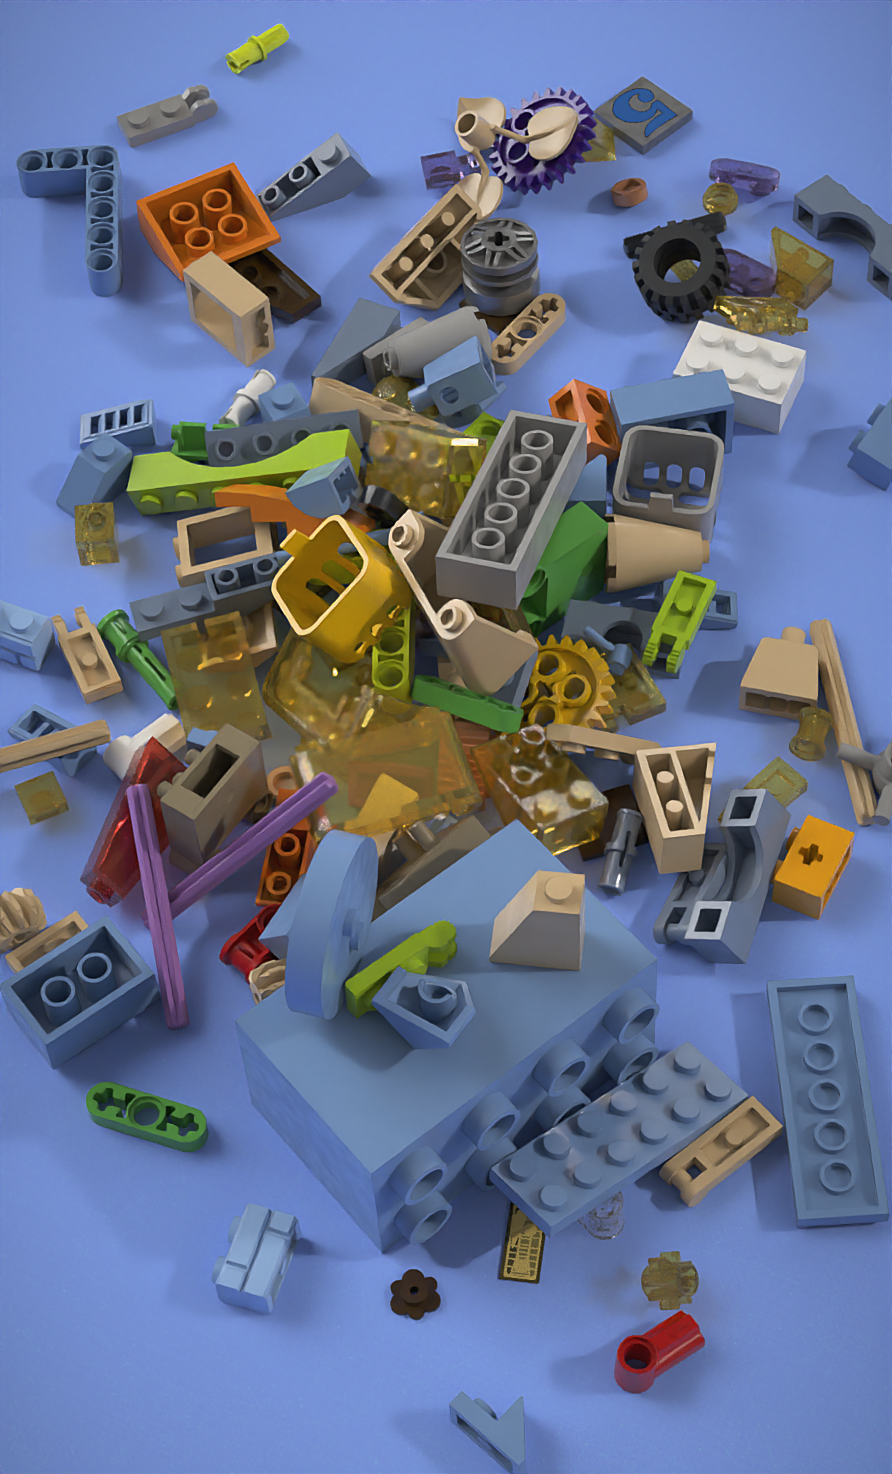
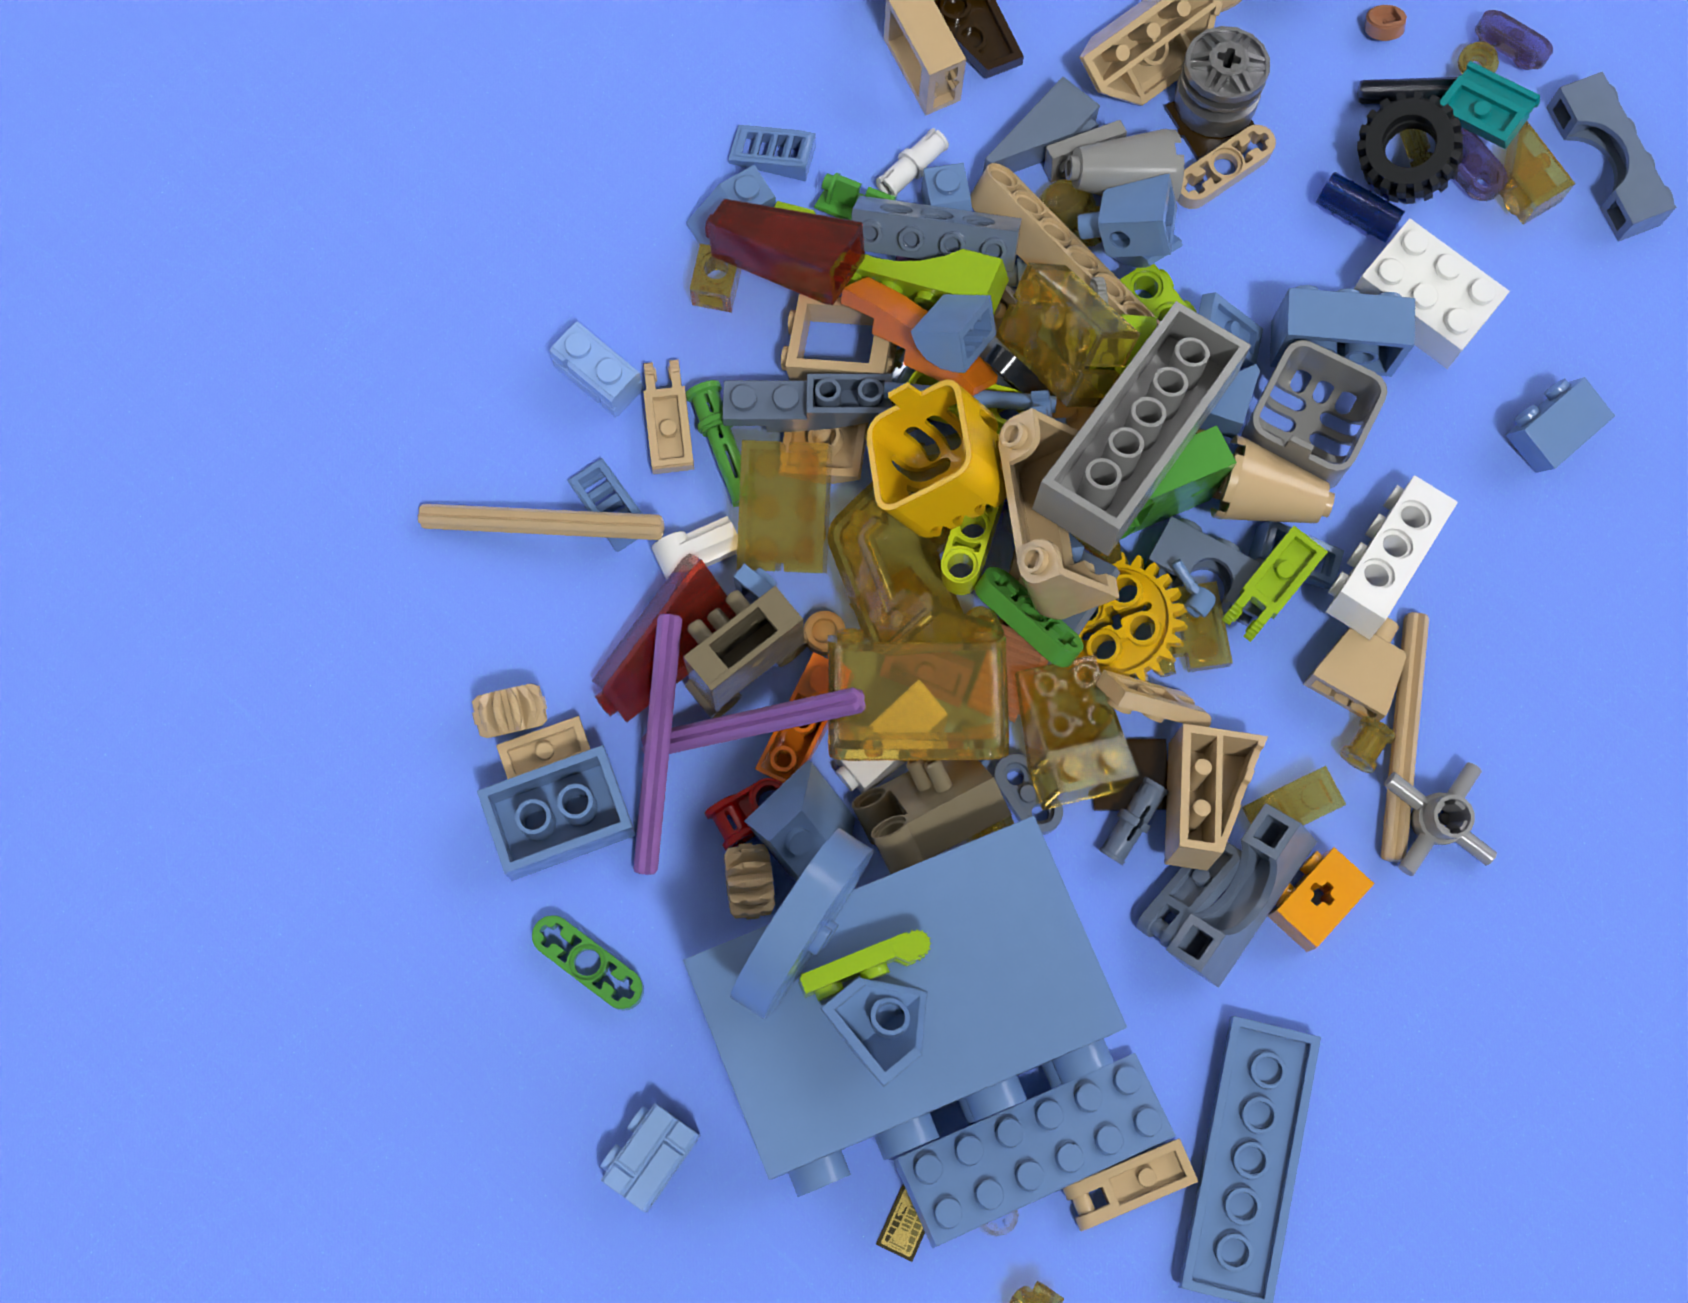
camera: 10 degrees right, 20 degrees up
clear yellow plate [14,771,69,825] -> none
dark brown plant [390,1269,441,1320] -> none
tan slope [489,870,585,971] -> none
orange brick [548,379,622,466] -> none
clear yellow plate [714,296,808,336] -> none
none -> clear red slope [705,199,865,306]
none -> clear blue axle [1316,171,1405,243]
none -> white brick [1326,475,1458,640]
none -> teal plate [1440,61,1540,149]

